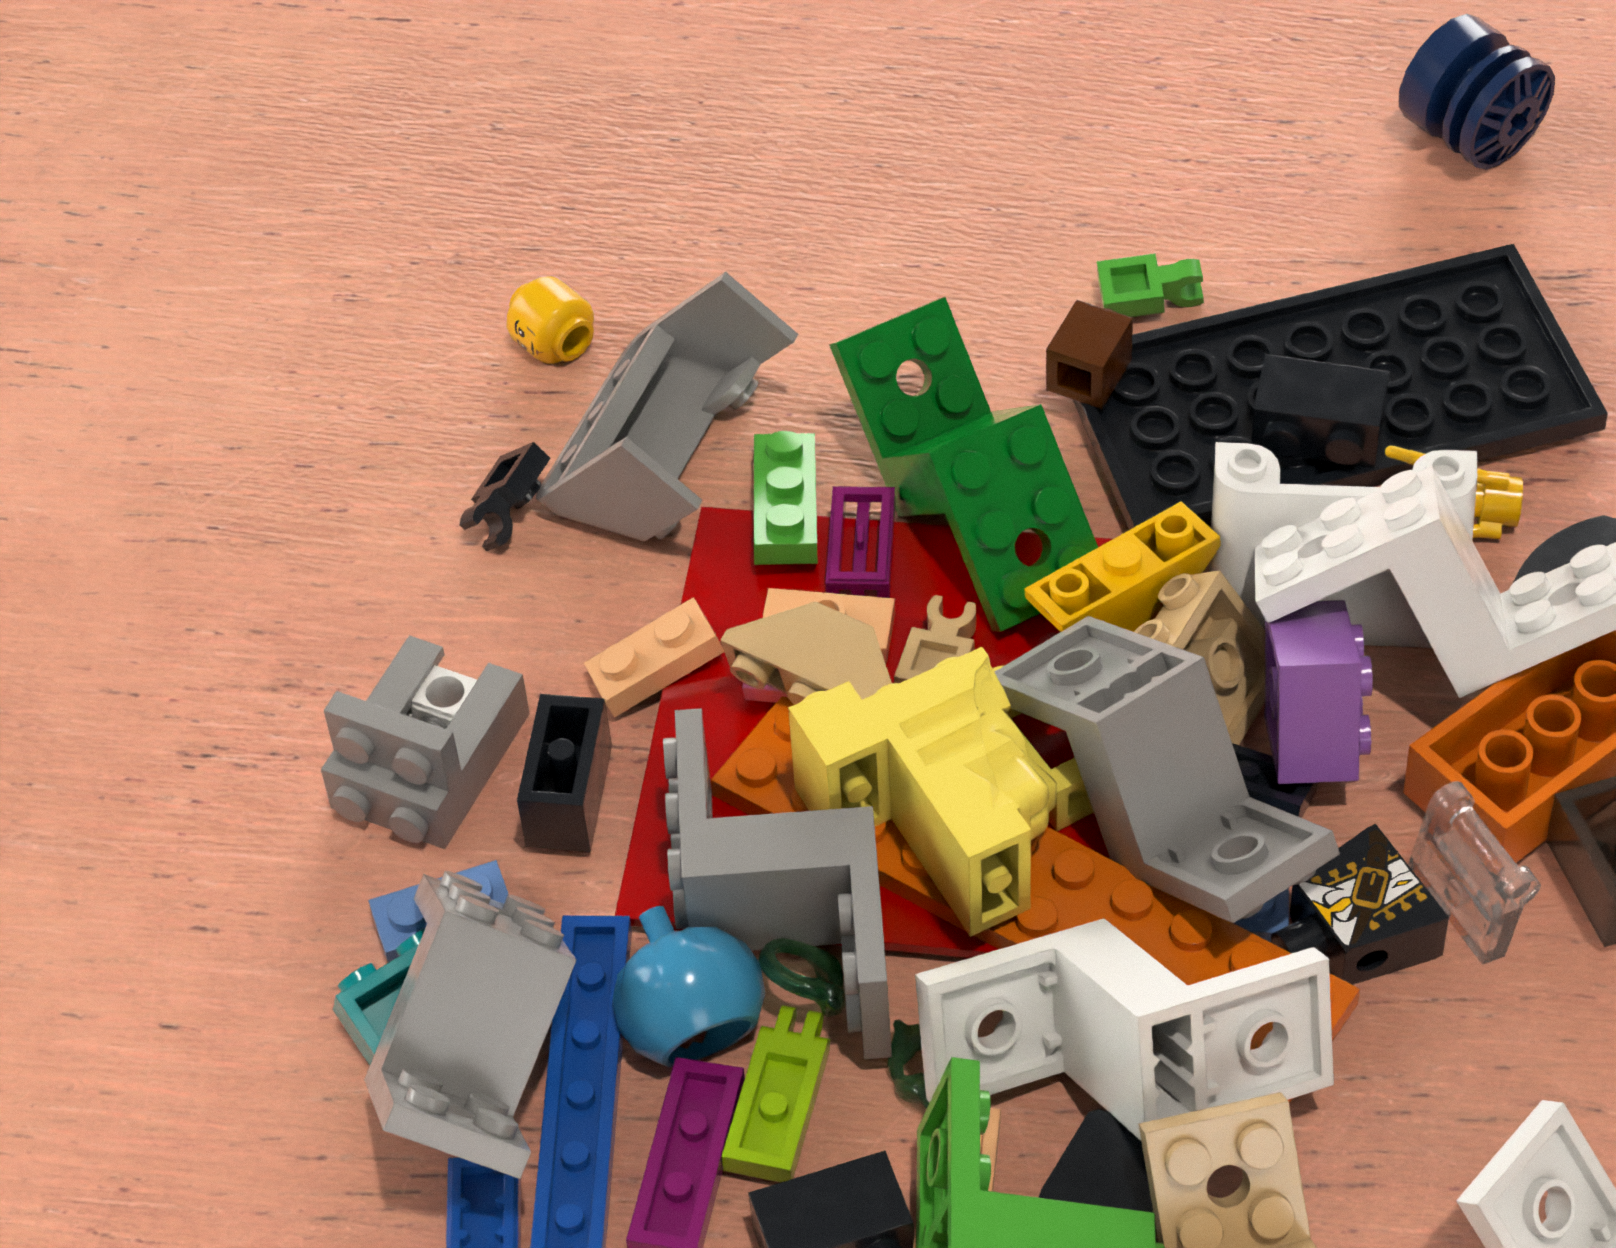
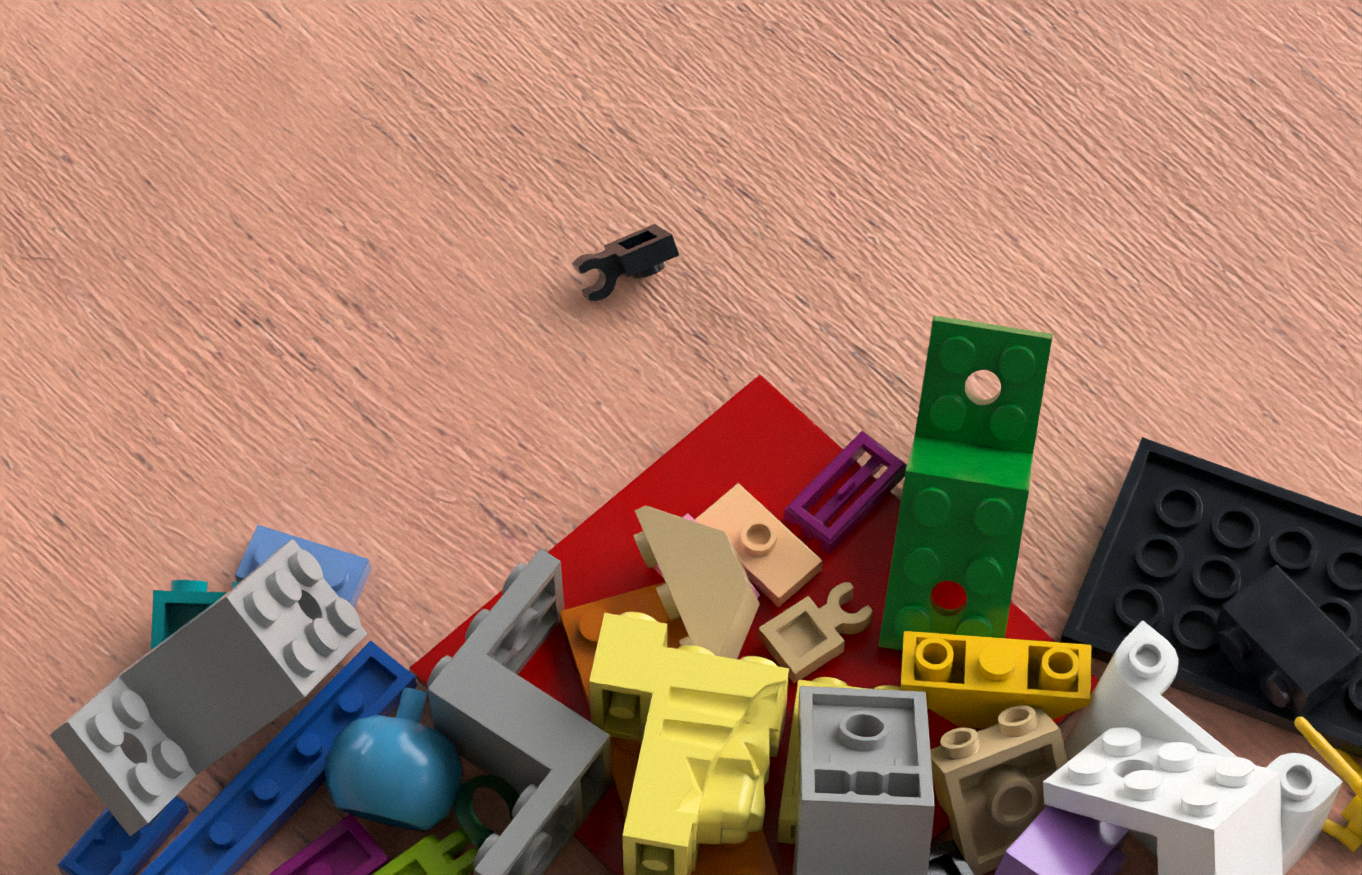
camera: 35 degrees right, 10 degrees up
light grey brick [321,635,530,849] -> none
yellow head [506,276,594,364] -> none
black brick [517,694,612,852] -> none
light grey windscreen [536,272,798,541] -> none
light nougat plate [584,597,724,717] -> none
bright green plate [754,431,818,565] -> none
reddish brown brick [1046,300,1133,409] -> none
bright green plate [1097,253,1204,317] -> none

